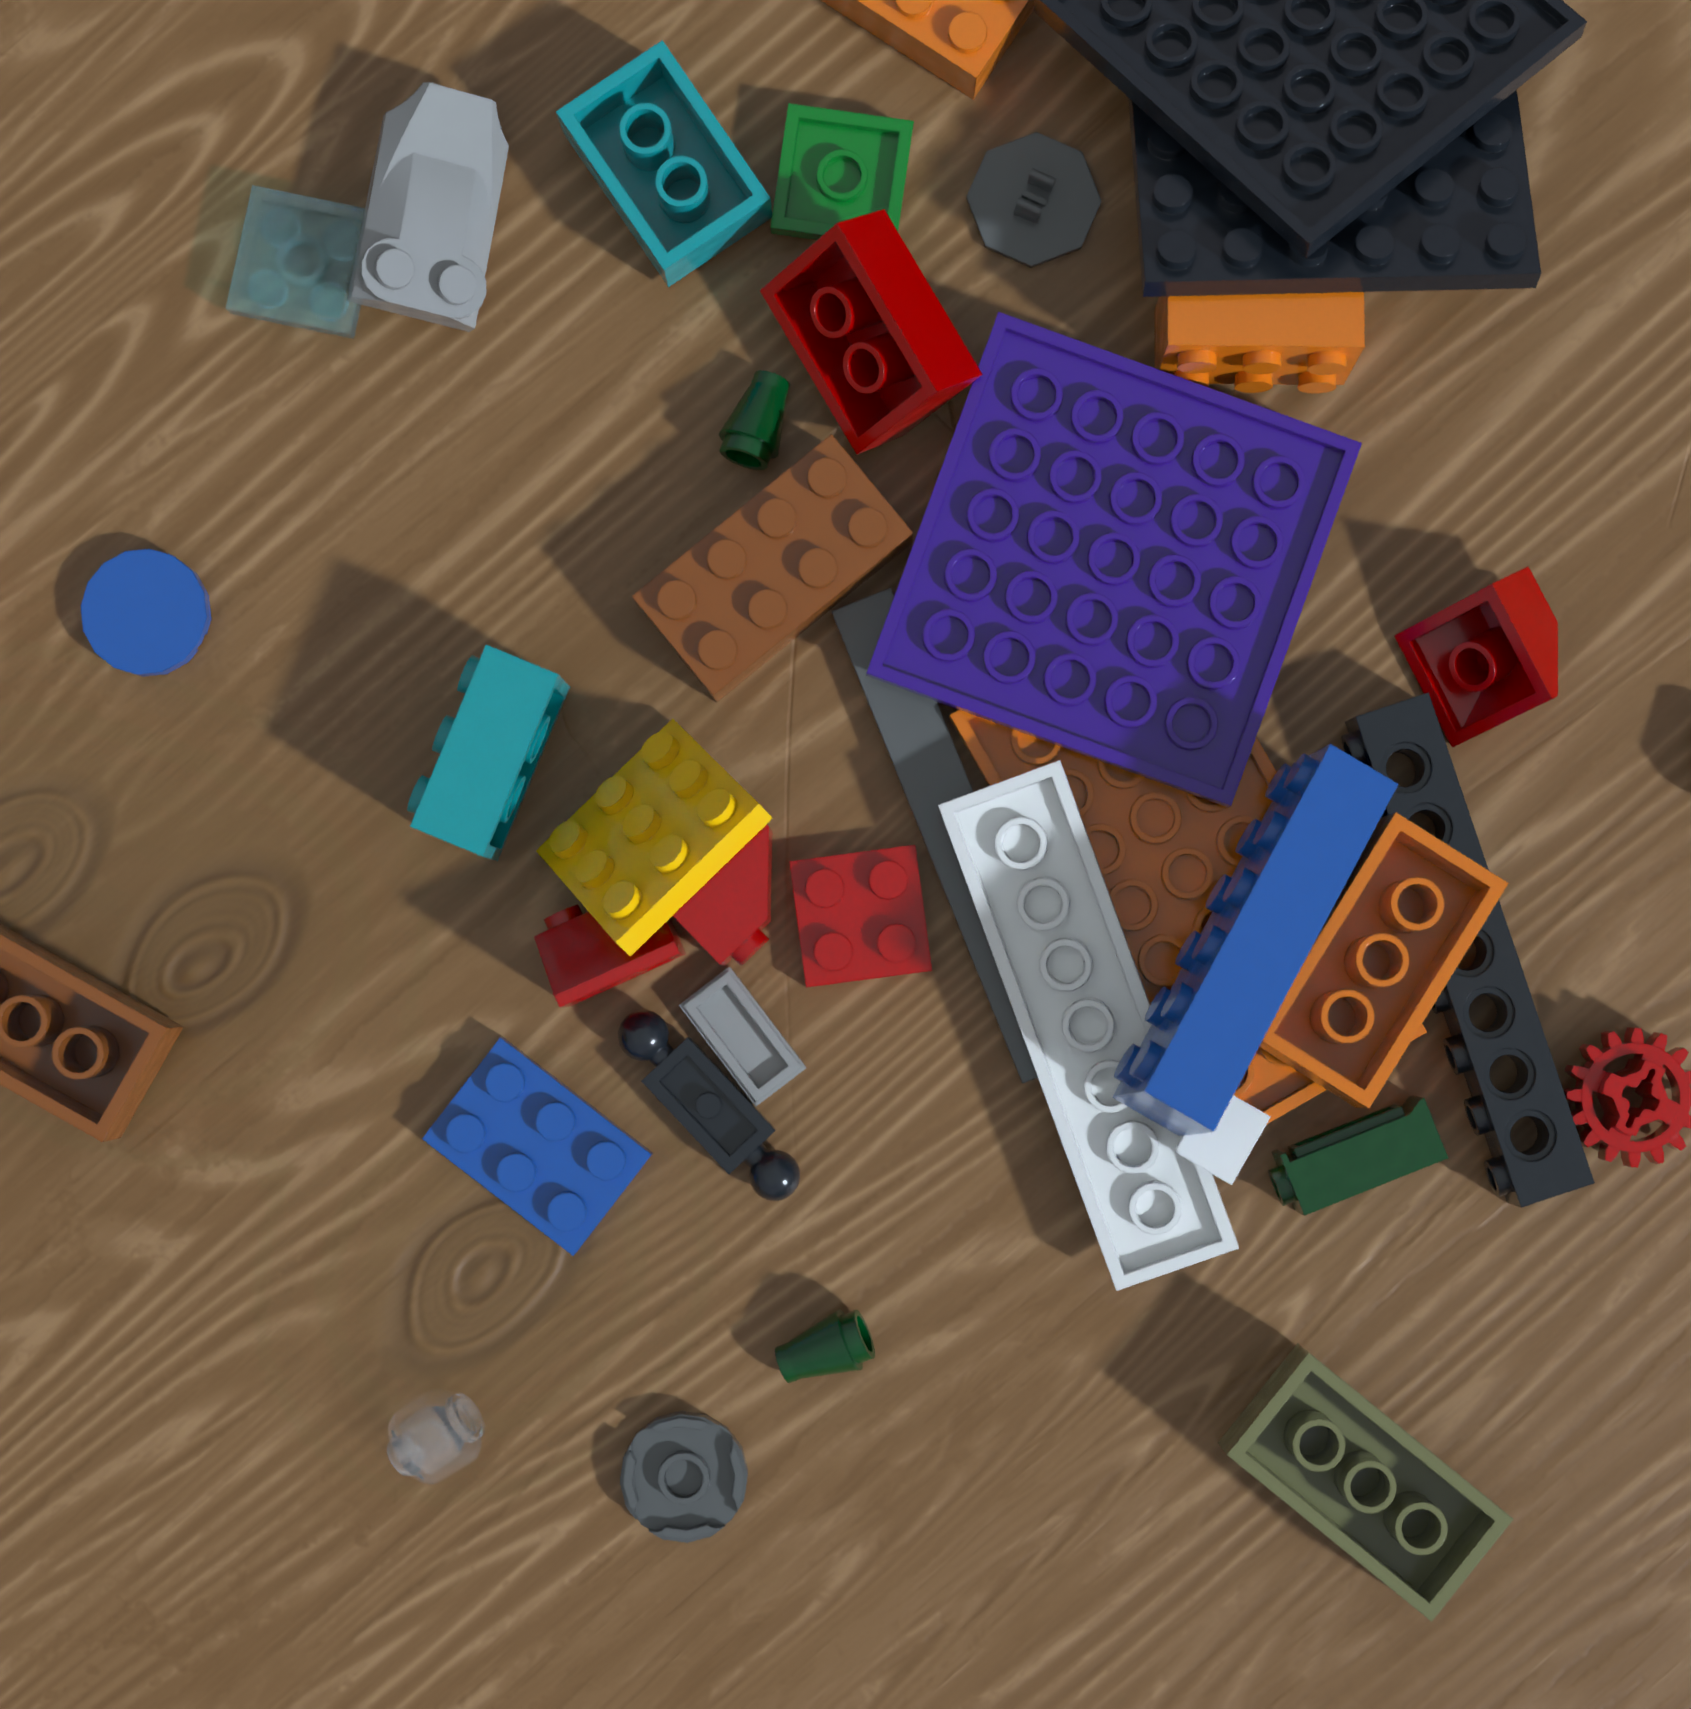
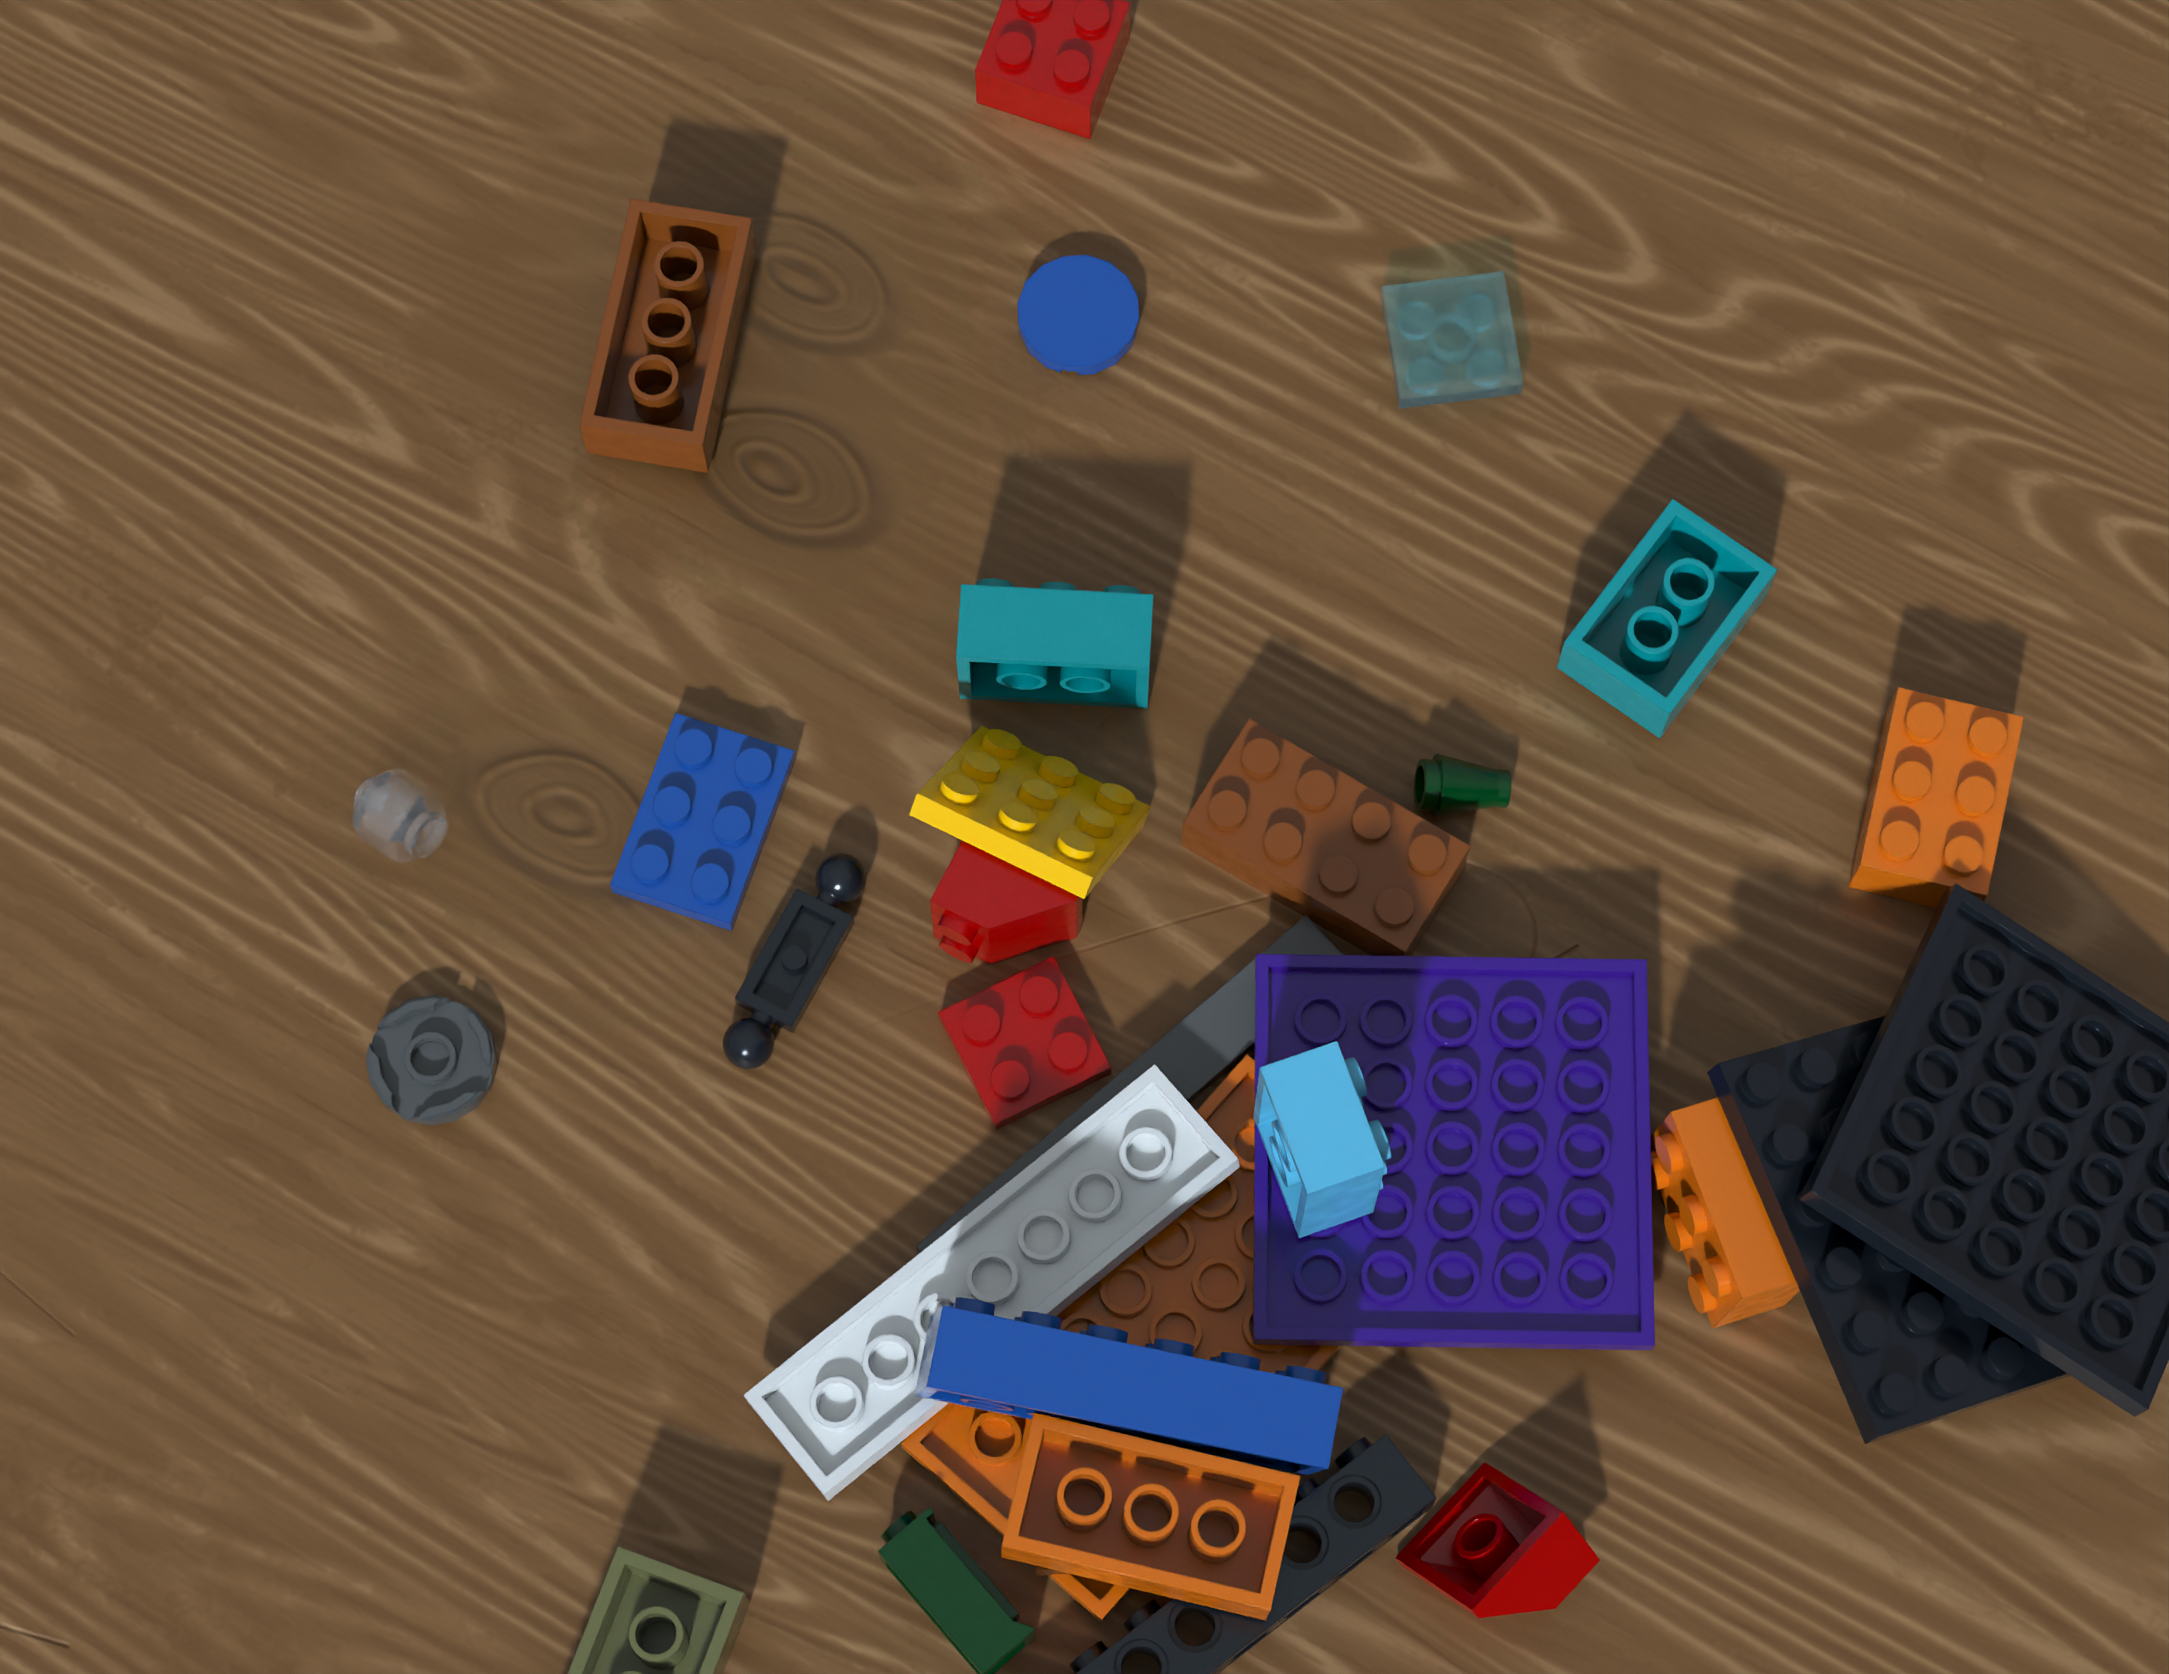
camera: 70 degrees right, 15 degrees down
light grey slope [347,82,509,332] -> none
red slope [534,904,686,1008] -> none
light grey tile [679,966,807,1107] -> none
red brick [759,209,983,454] -> none
green plate [770,103,914,240] -> none
dark green cone [775,1309,875,1383] -> none
dark grey piece [966,132,1102,268] -> none
white panel [1176,1095,1270,1185] -> none
none -> medium azure brick [1253,1041,1391,1238]

